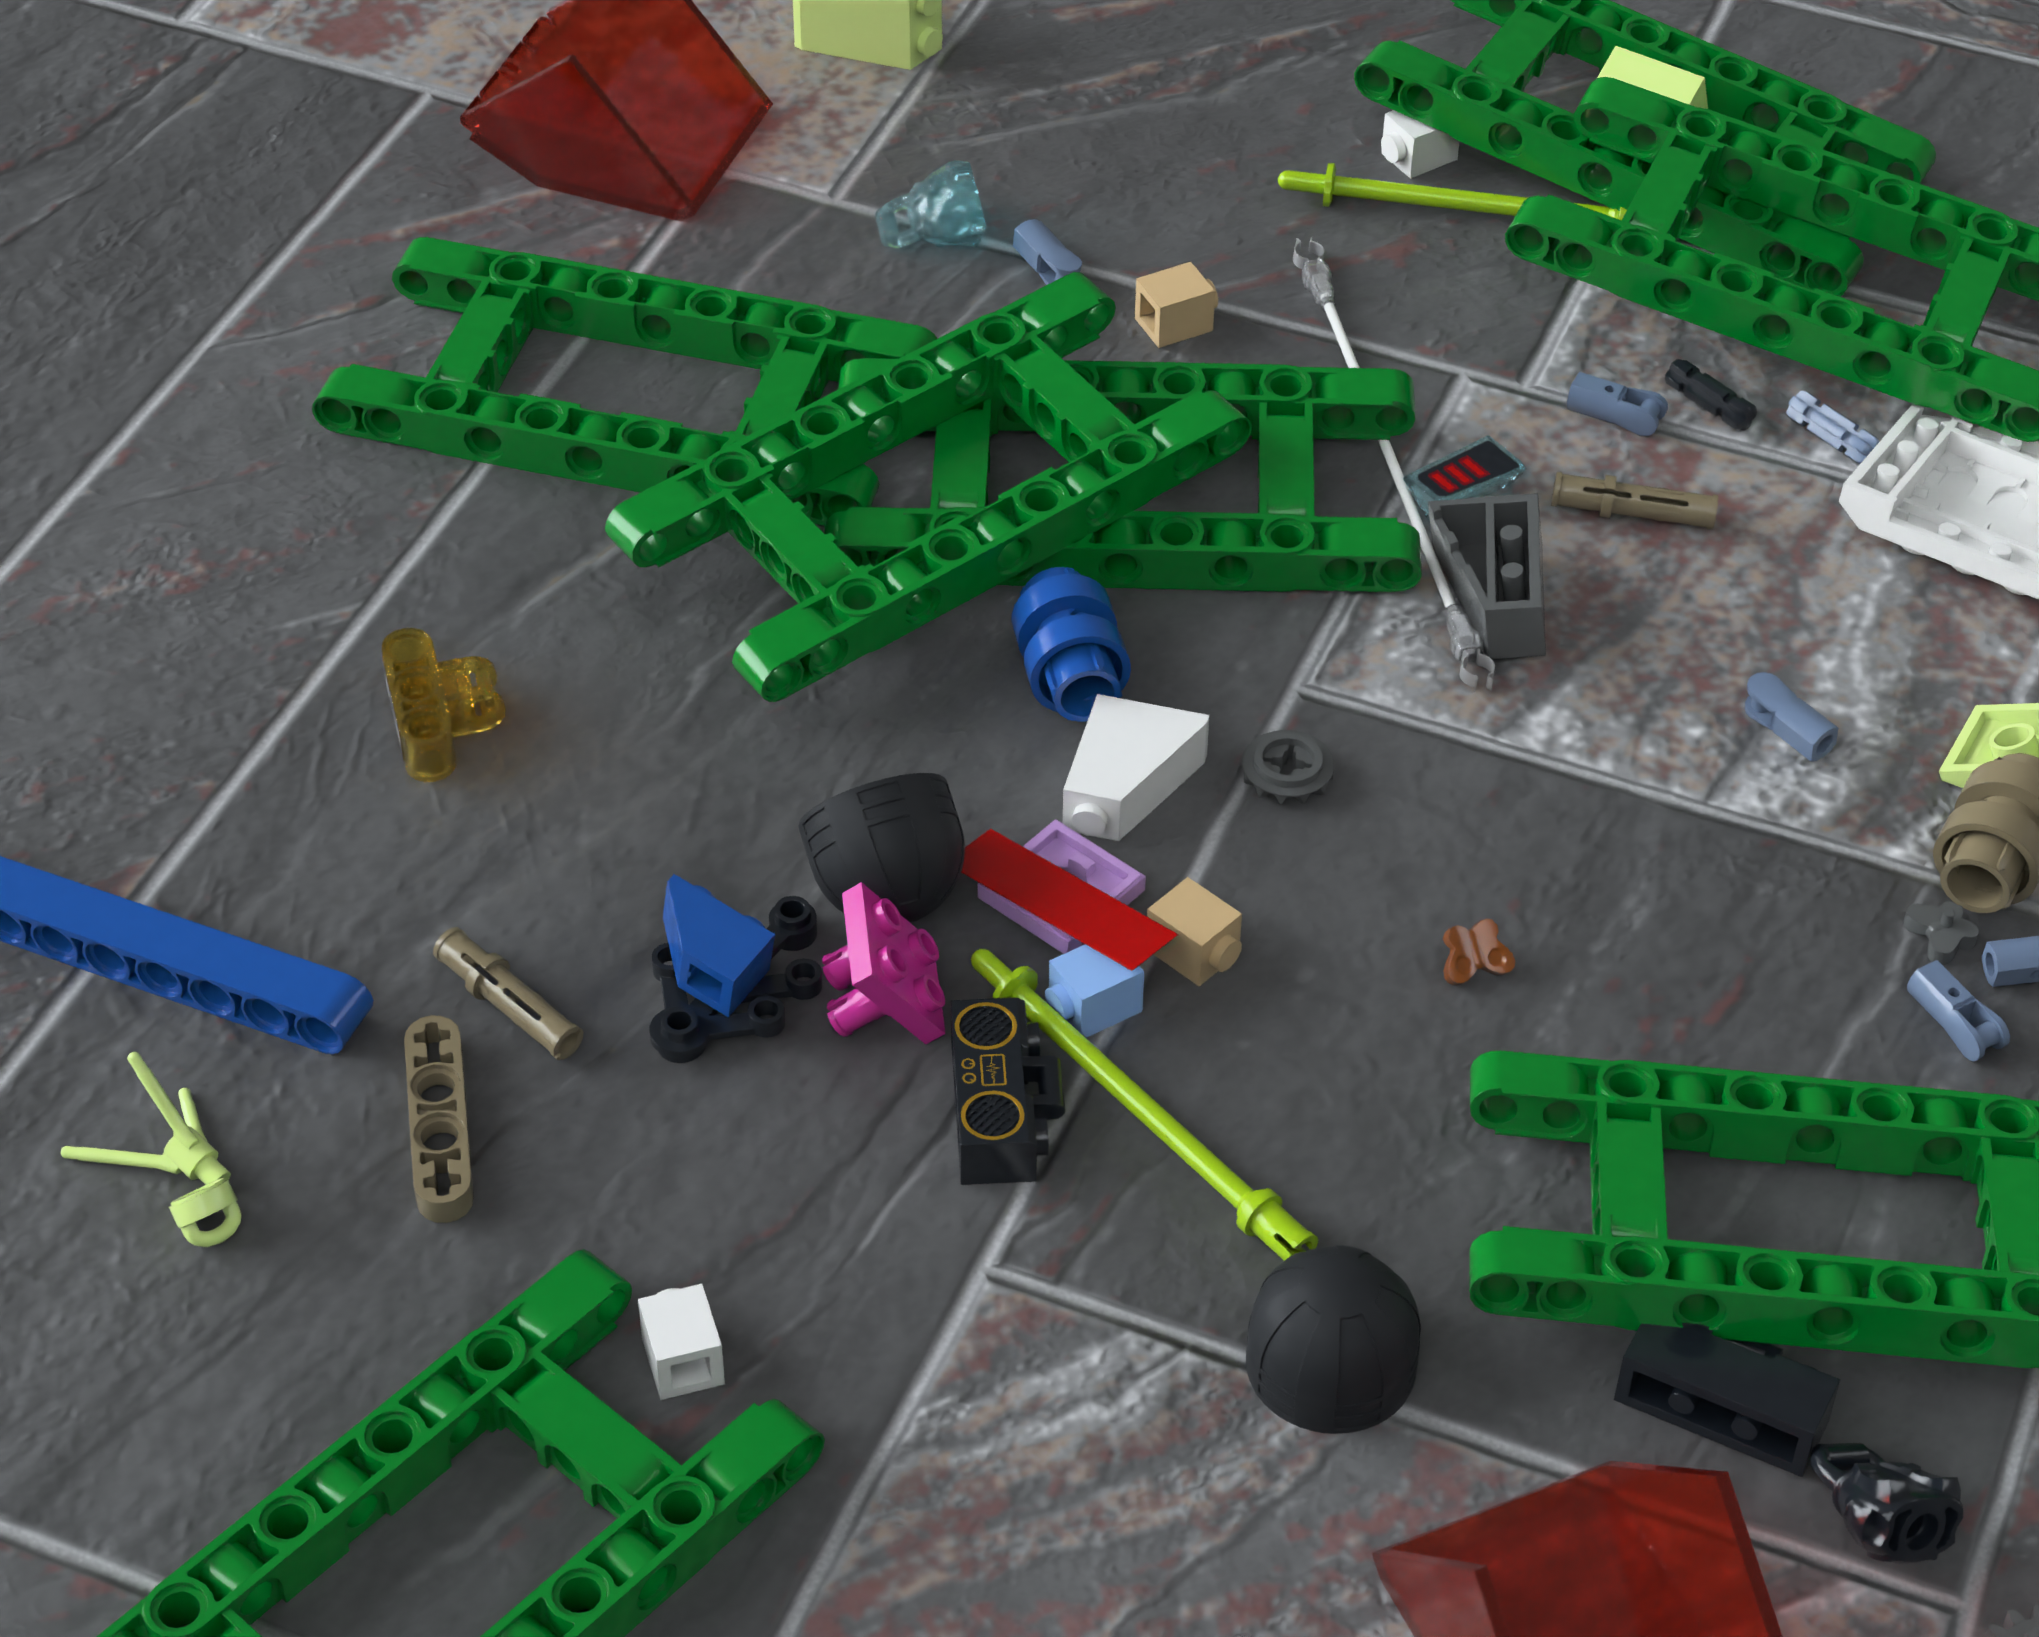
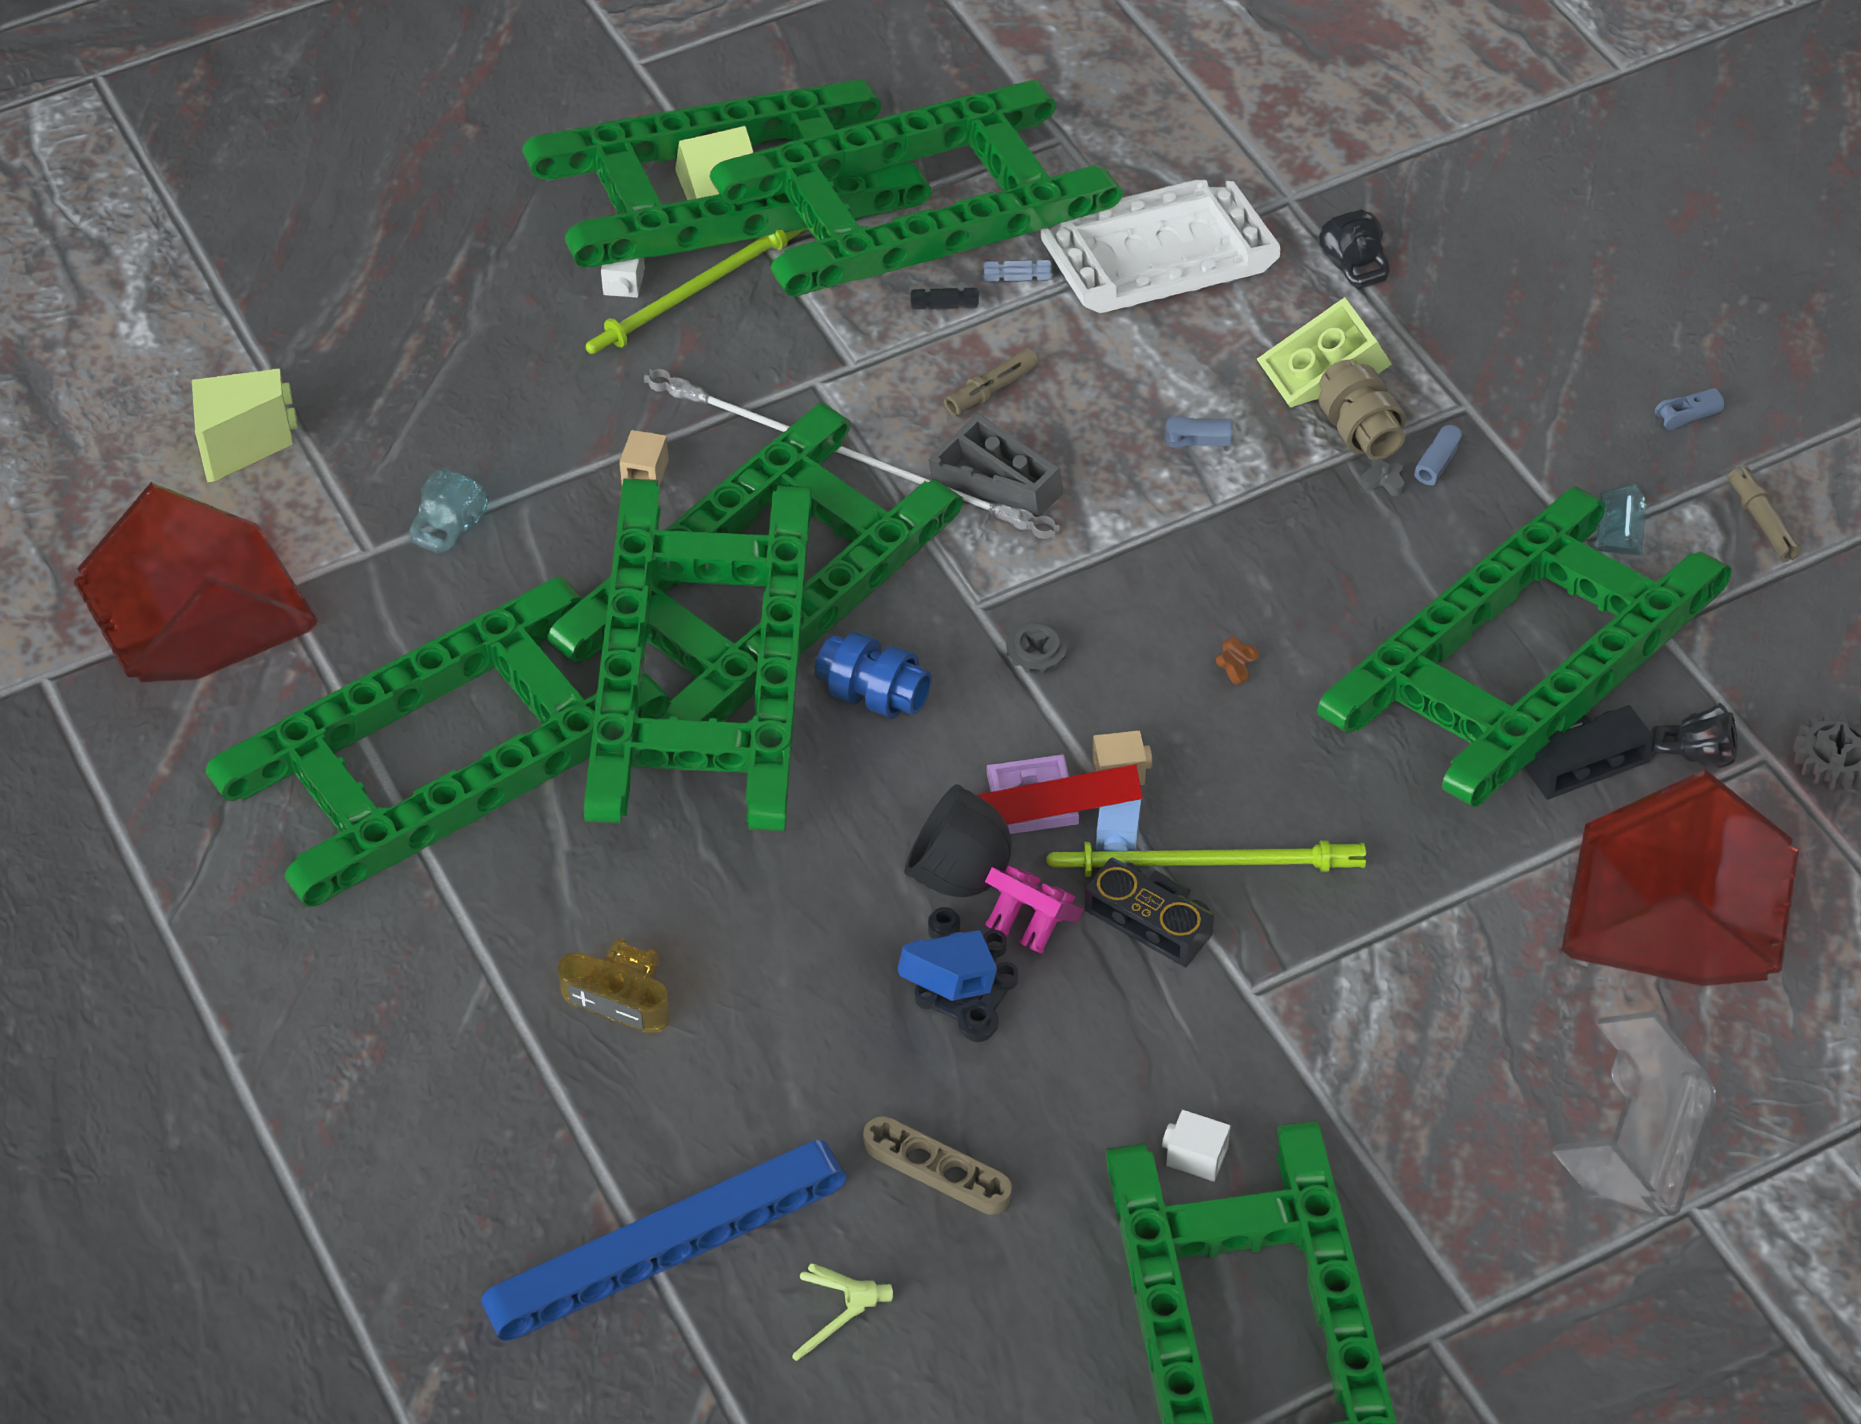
camera: 50 degrees left, 5 degrees up
yellowish green tile [169,1178,242,1247] -> none
dark tan pin [433,927,584,1060] -> none
sand blue bar [1013,219,1082,285] -> none
white slope [1062,694,1209,841] -> none
black piece [1246,1245,1421,1434] -> none
slope [1403,435,1527,523] -> none
sand blue bar [1567,372,1668,436] -> none
sand blue bar [1907,960,2010,1061] -> none

